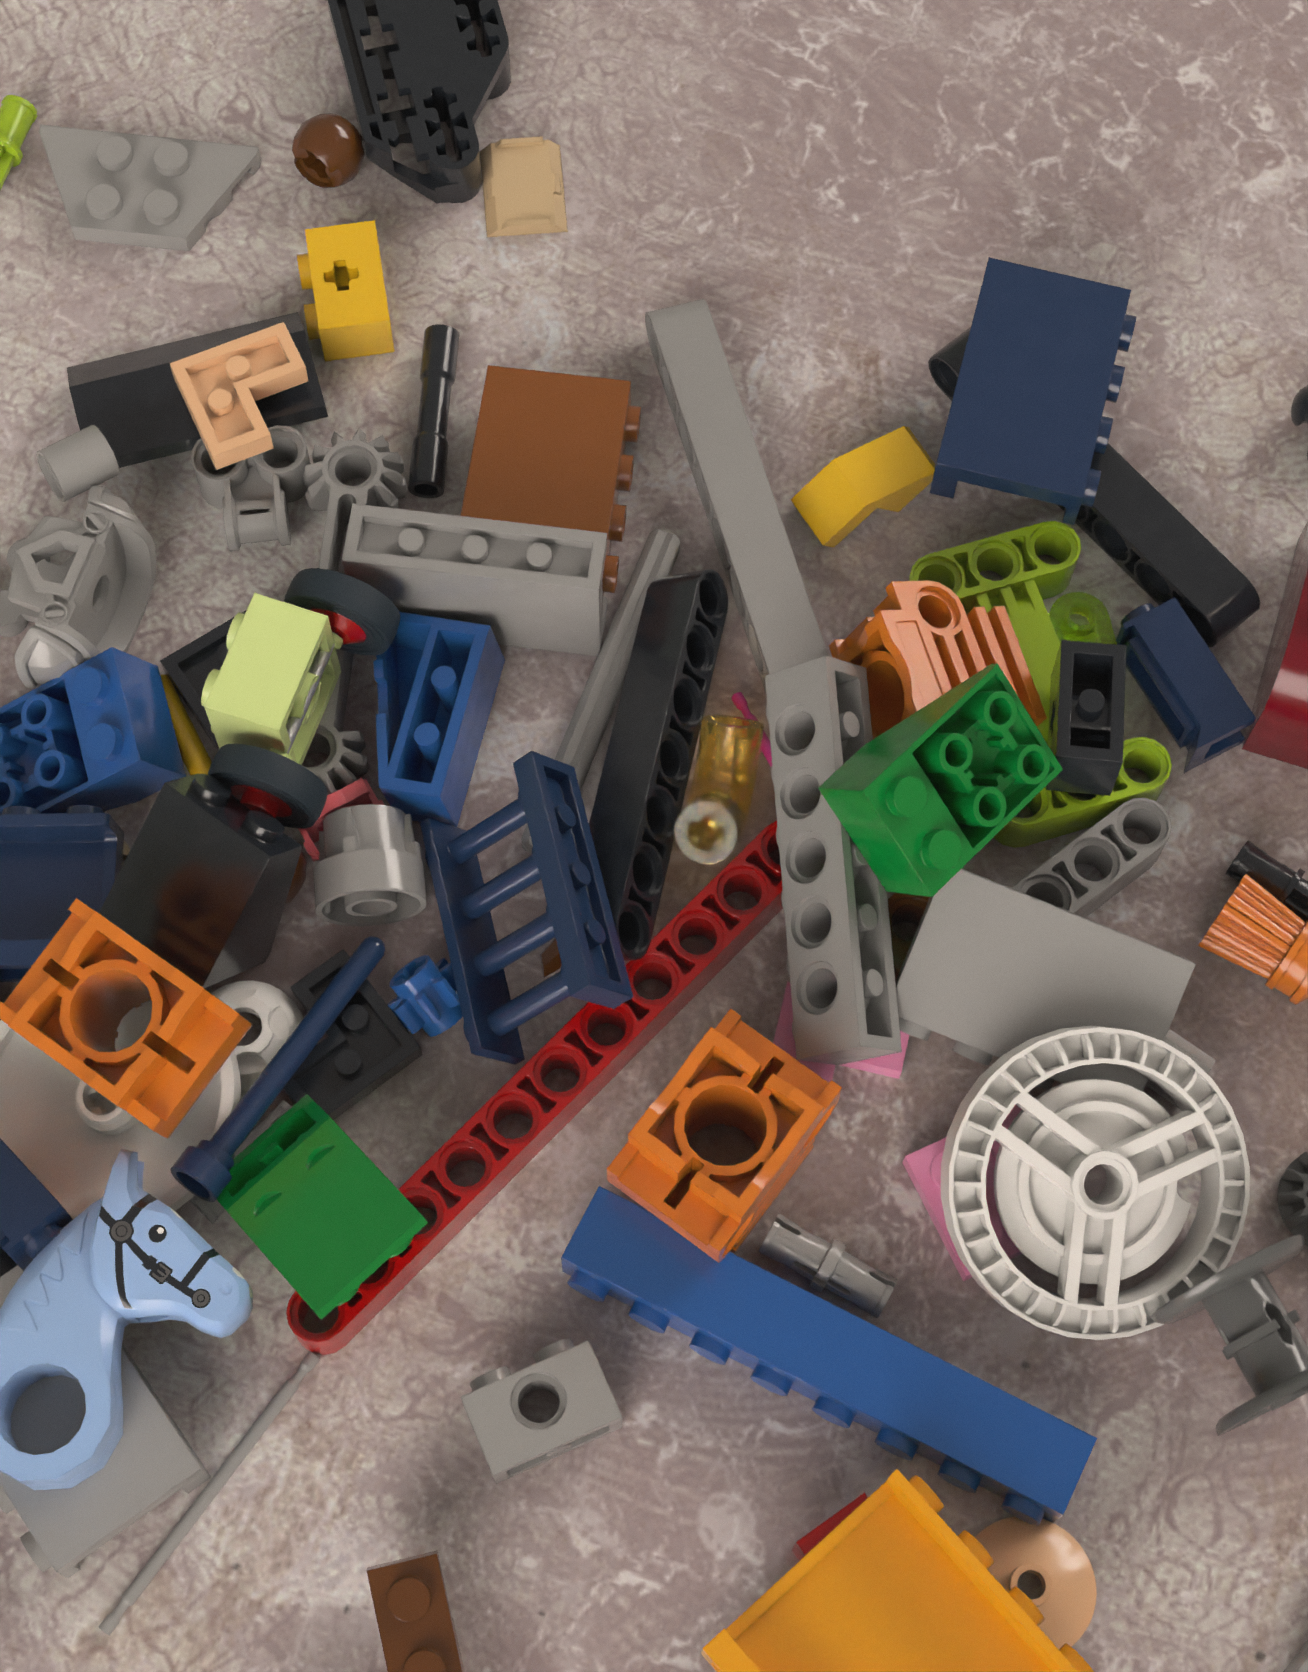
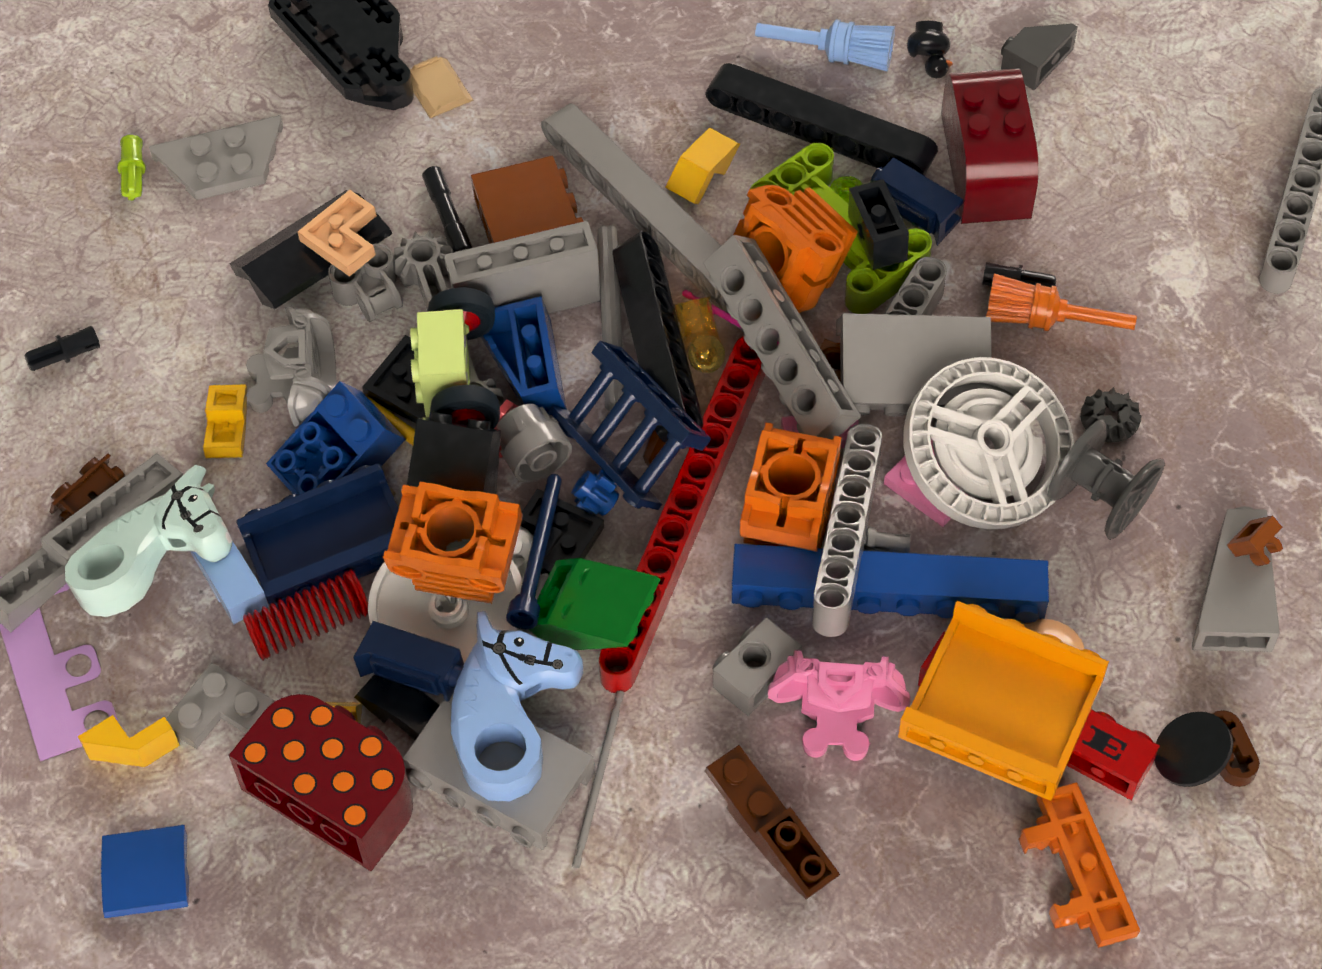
camera: 20 degrees left, 10 degrees down
light grey pin [36,425,120,502] -> none
reddish brown piece [292,113,365,188] -> none
yellow brick [297,220,395,362] -> none
green slope [818,664,1063,897] -> none
dark blue panel [930,257,1137,525] -> none
none -> light blue piece [755,19,895,72]
none -> bright pink piece [768,650,911,761]
none -> light grey beam [812,424,882,637]

